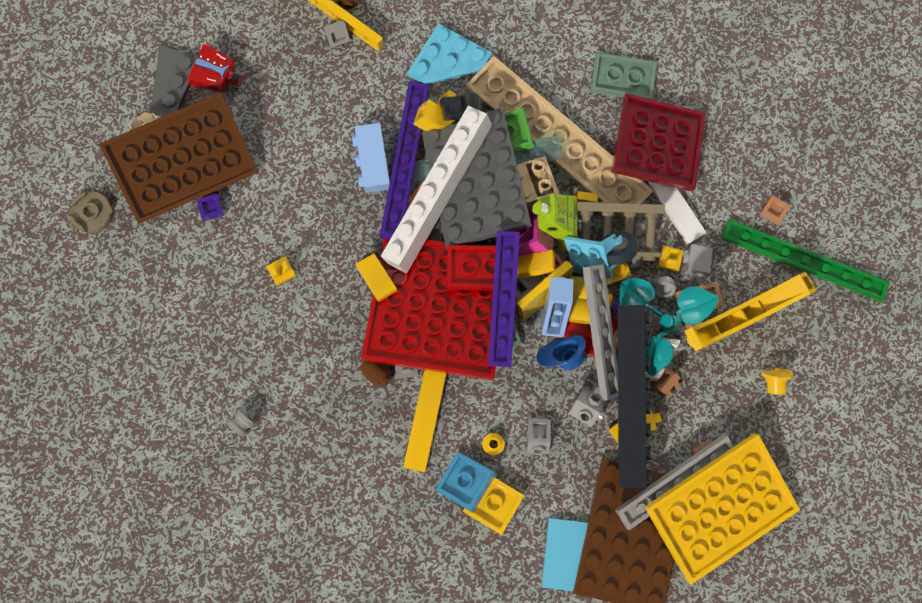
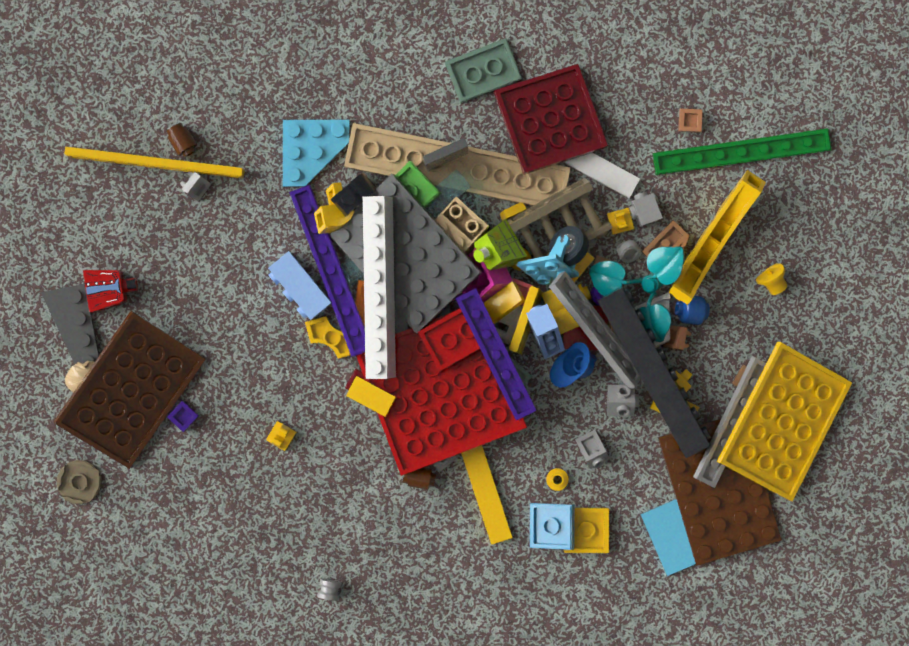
camera: 20 degrees left, 10 degrees up
none -> yellow tile [305,316,351,359]
none -> dark grey tile [423,138,468,172]
none -> blue head [675,296,710,325]

